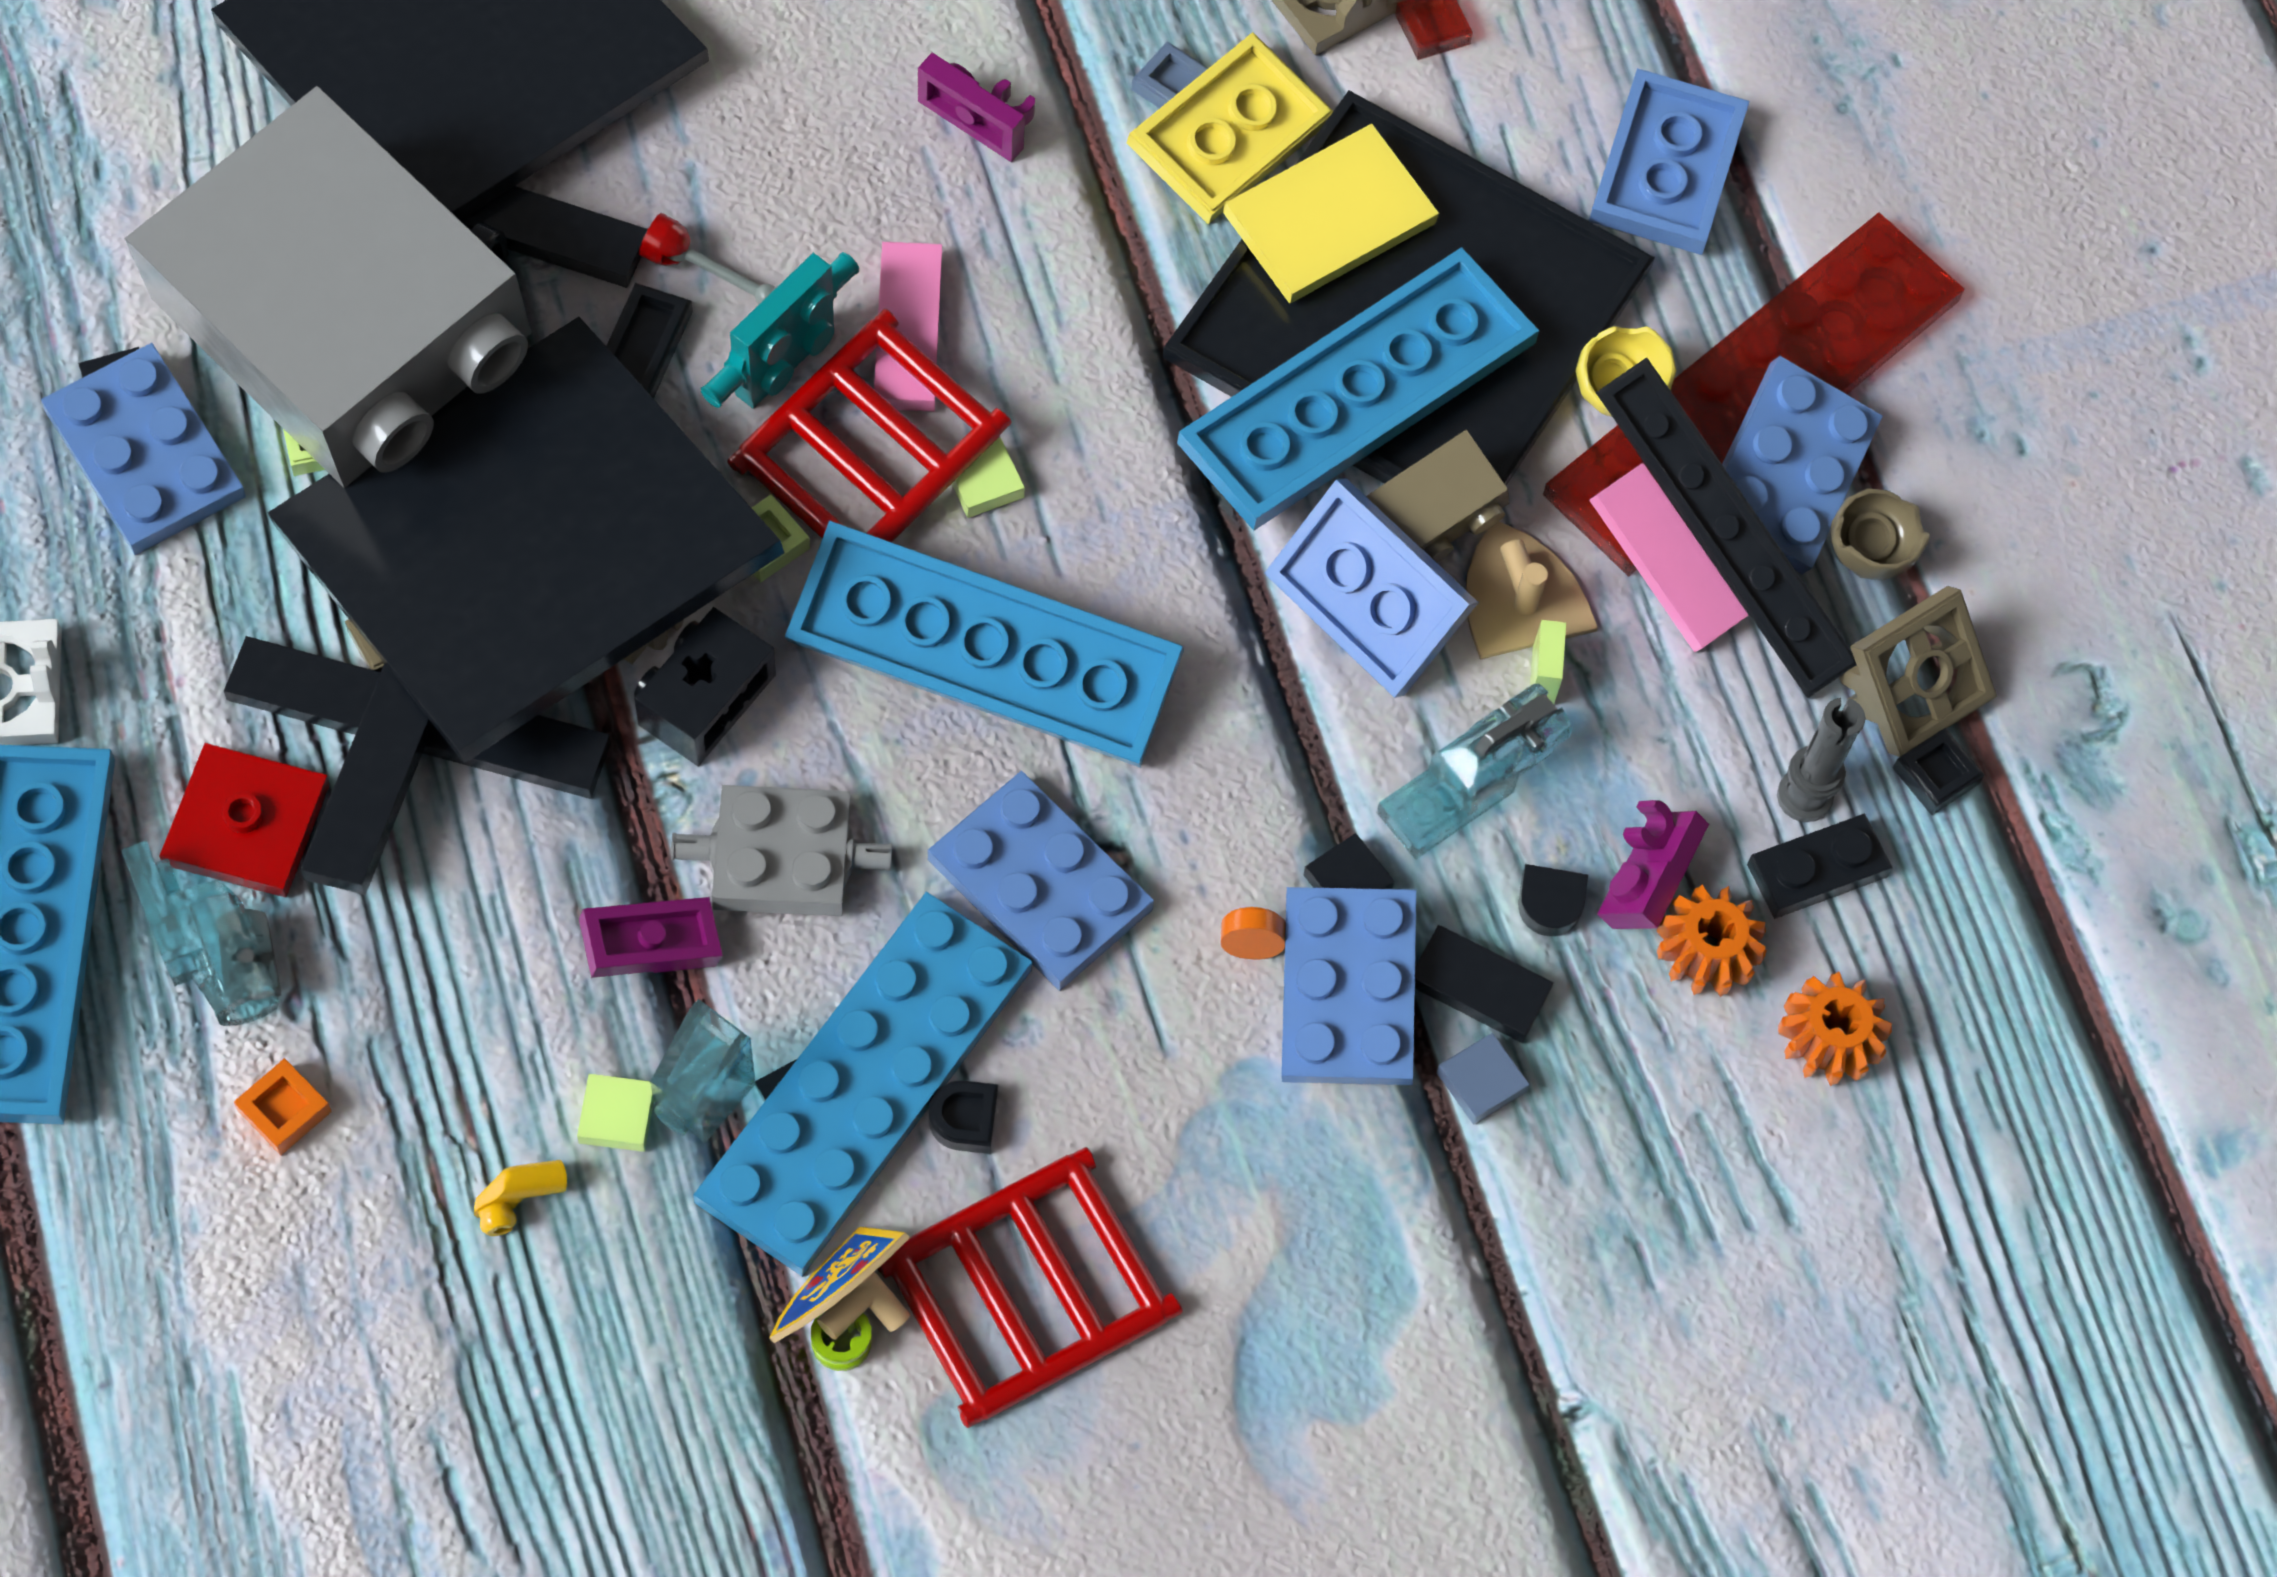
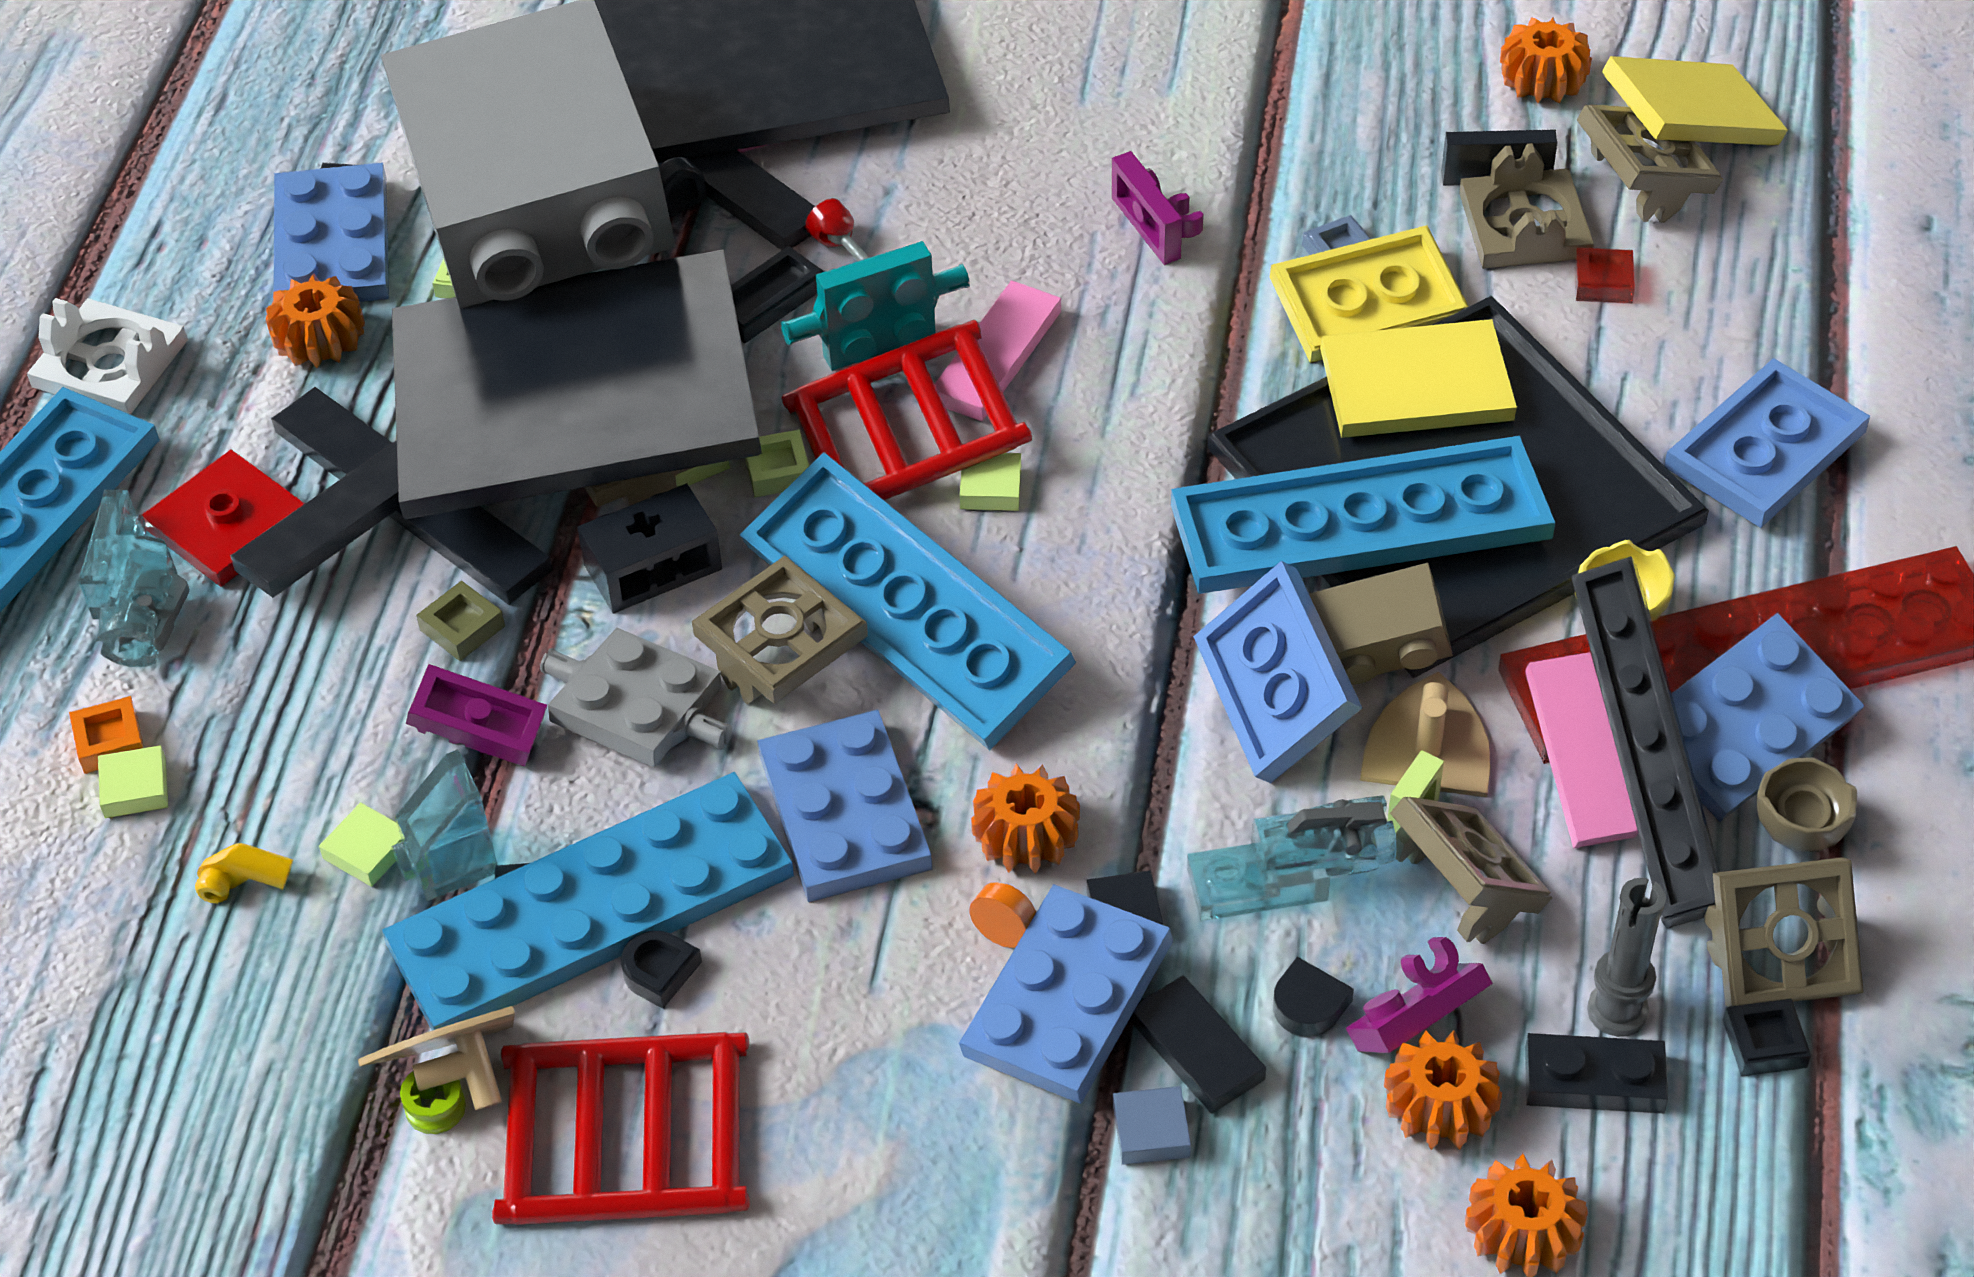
camera: 35 degrees right, 15 degrees down
none -> yellowish green tile [98,745,168,818]
none -> orange gear [266,274,365,368]
none -> olive tile [416,580,505,661]
none -> dark tan piece [692,556,868,705]
none -> orange gear [971,763,1080,875]
none -> dark tan piece [1389,797,1553,944]

